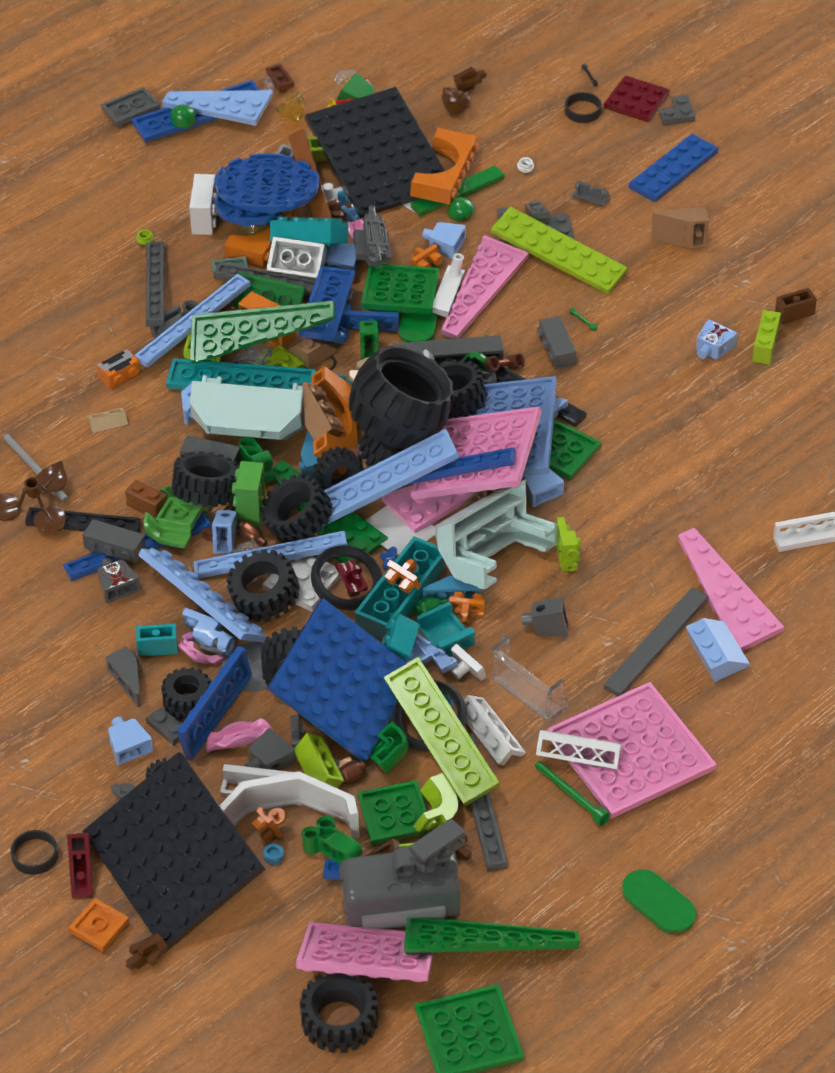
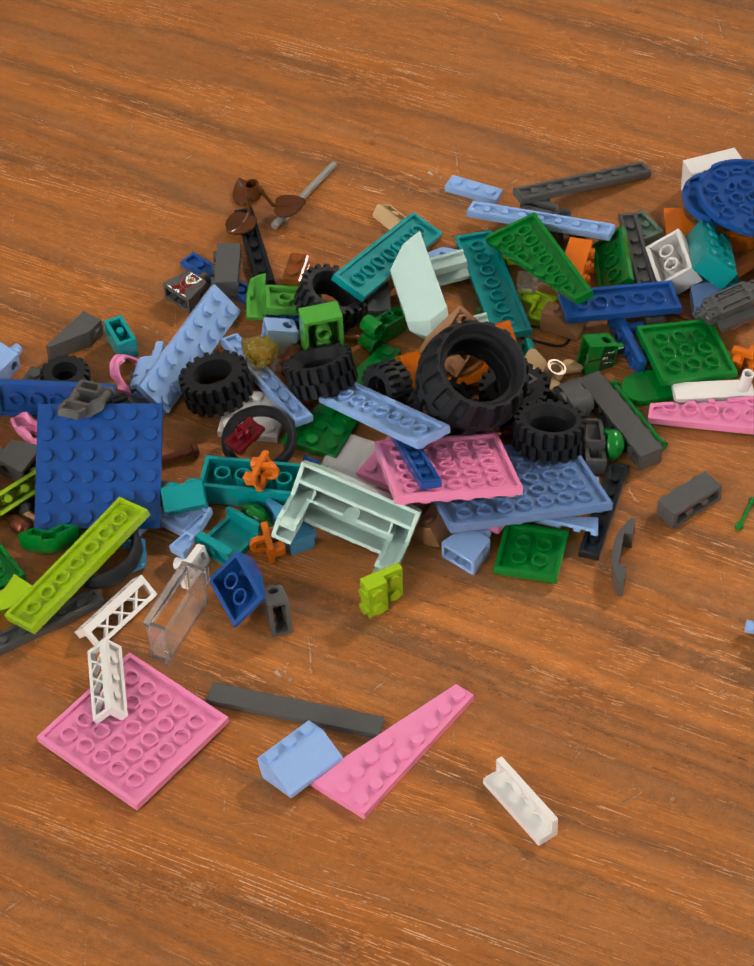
camera: 70 degrees right, 0 degrees up
orange brick [97,349,141,389] -> none
lime plate [136,230,154,246] -> none
blue hat [333,326,350,344] -> none
copper bar [485,353,524,372] -> none
green piece [535,761,611,826] -> none
none -> dark grey bar [57,379,115,420]
none -> blue slope [208,551,266,627]
none -> clear yellow hair [241,335,279,368]
none -> teal plate [331,212,443,302]
none -> light blue plate [445,175,503,204]
none -> dark grey slope [611,518,636,596]

